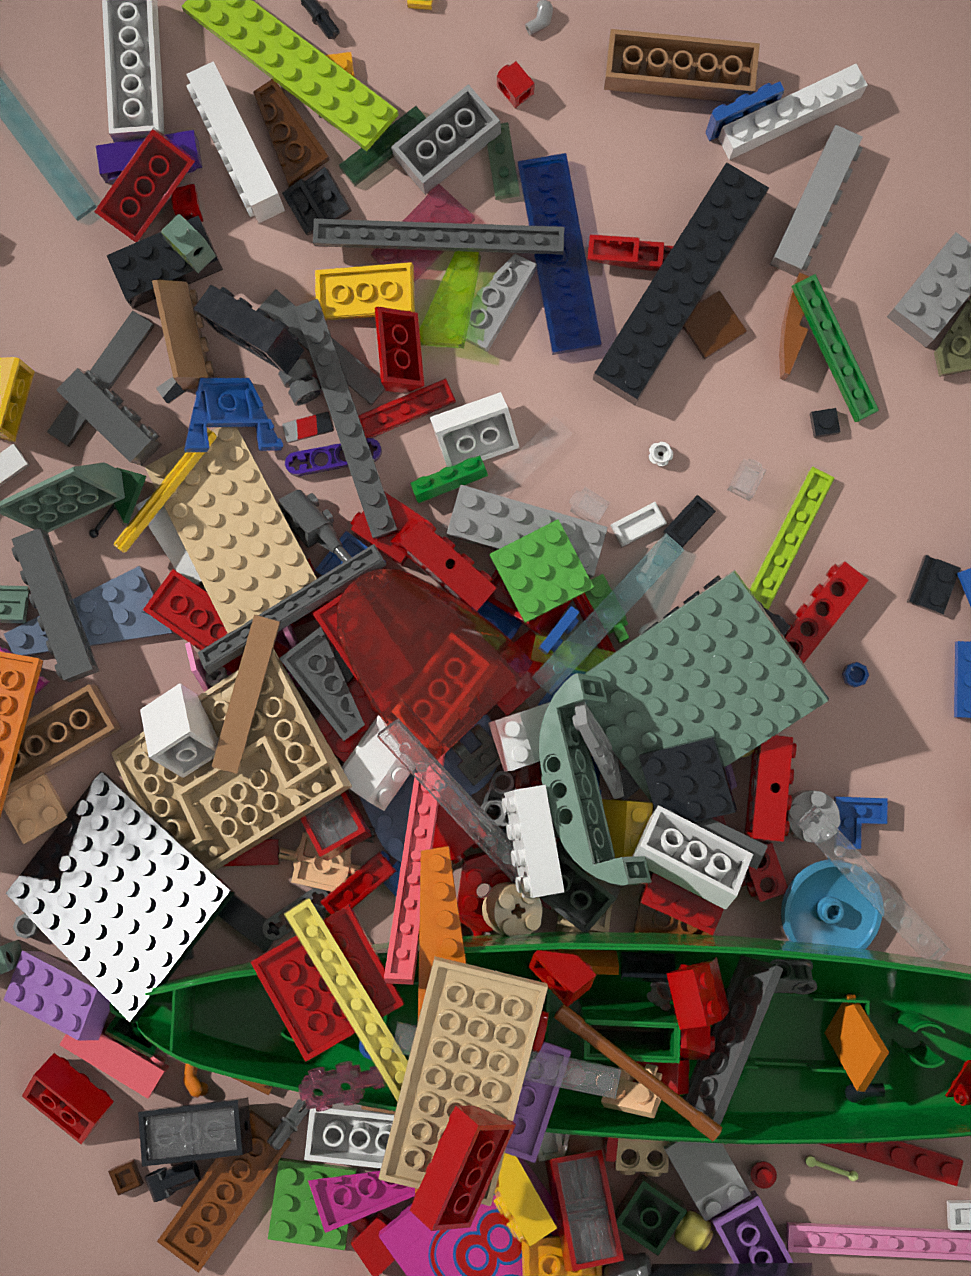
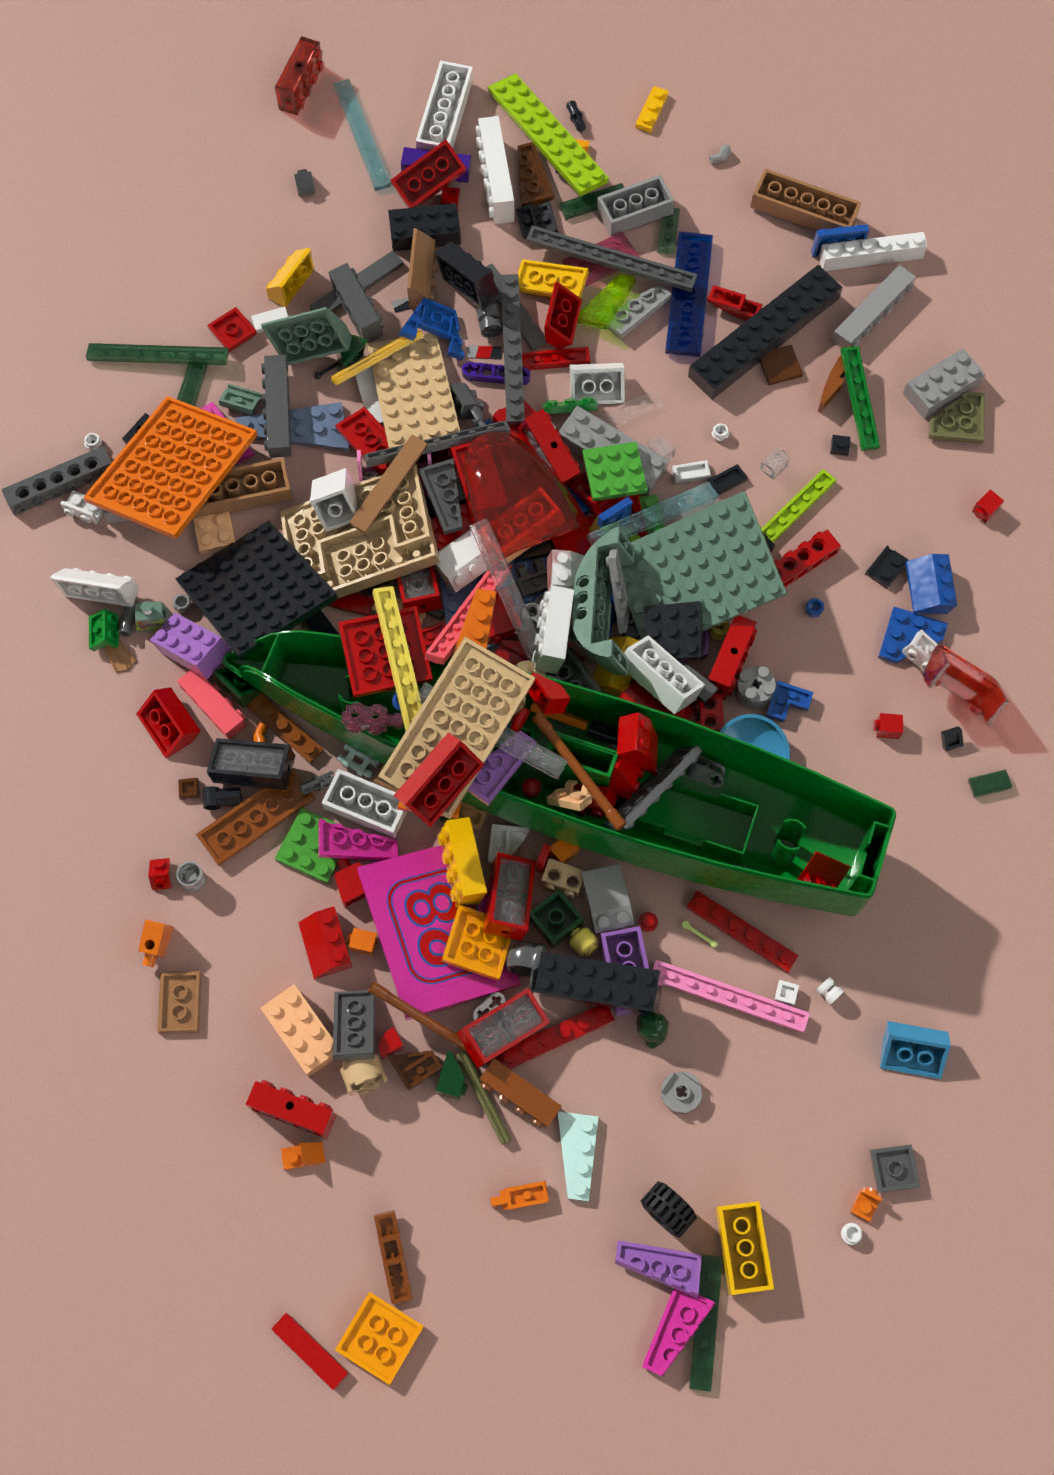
camera: 10 degrees right, 15 degrees down
sand green torso [161,214,216,273] -> none
red brick [497,61,535,108] -> none
clear tile [796,806,950,961] -> none
orange tile [824,994,889,1092] -> none

